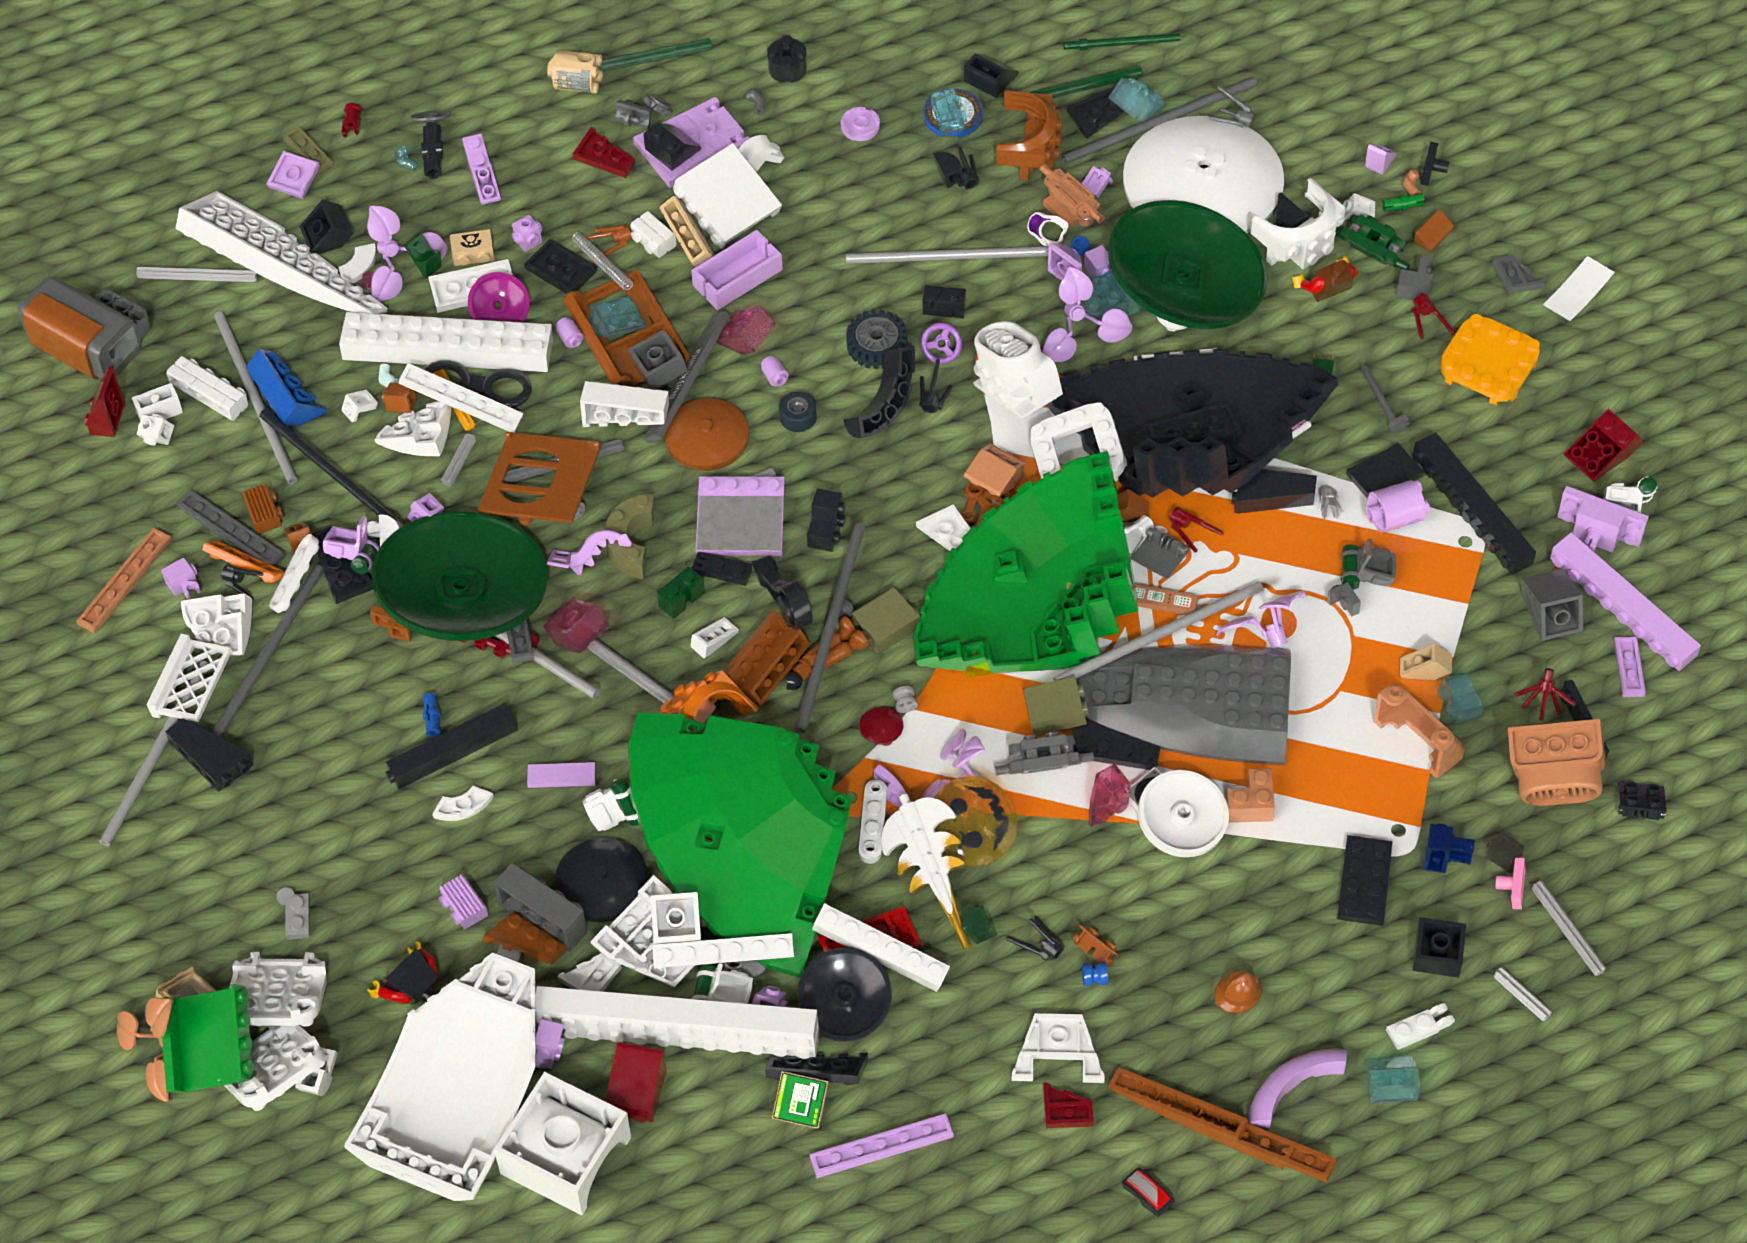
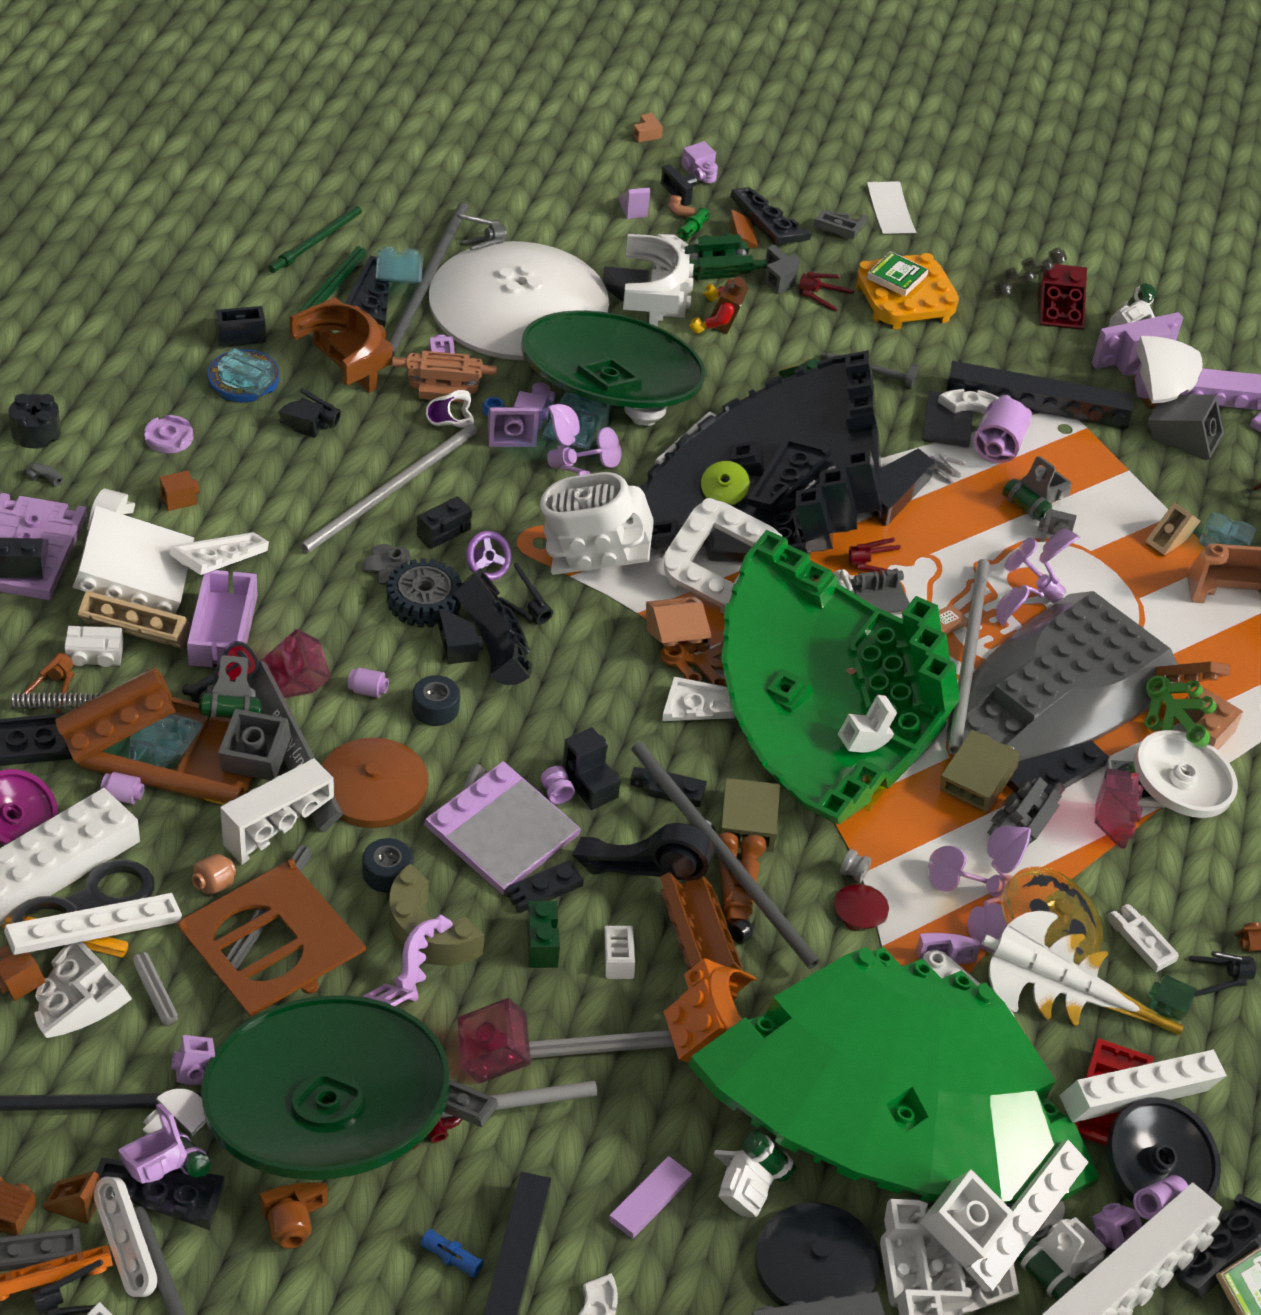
camera: 55 degrees left, 10 degrees down
none -> dark orange brick [56,667,176,764]
none -> dark orange brick [159,471,200,511]
none -> white wing [170,532,269,575]
none -> black piece [182,641,259,703]
none -> nougat head [192,854,236,895]
none -> piece [199,655,262,719]
none -> dark orange head [268,1198,312,1249]
none -> dark grey plate [361,544,411,585]
none -> black wheel [362,838,413,893]
none -> black slope [438,609,483,664]
none -> lavender wheel [540,766,575,804]
none -> black hinge [630,767,707,807]
none -> nougat piece [633,113,663,143]
none -> lavender brick [681,141,718,183]
none -> lime dish [701,461,750,506]
none -> black wing [730,187,812,245]
none -> white brick [838,695,897,752]
none -> tile [867,252,929,297]
none -> white tile [938,389,999,414]
none -> clear smoke plant [991,247,1067,298]
none -> white hinge [1107,904,1179,972]
none -> lavender pin [1133,1175,1188,1220]
none -> white brick [1136,336,1202,403]
none -> bright green plant [1144,676,1217,748]
none -> dark orange wing [1156,661,1230,683]

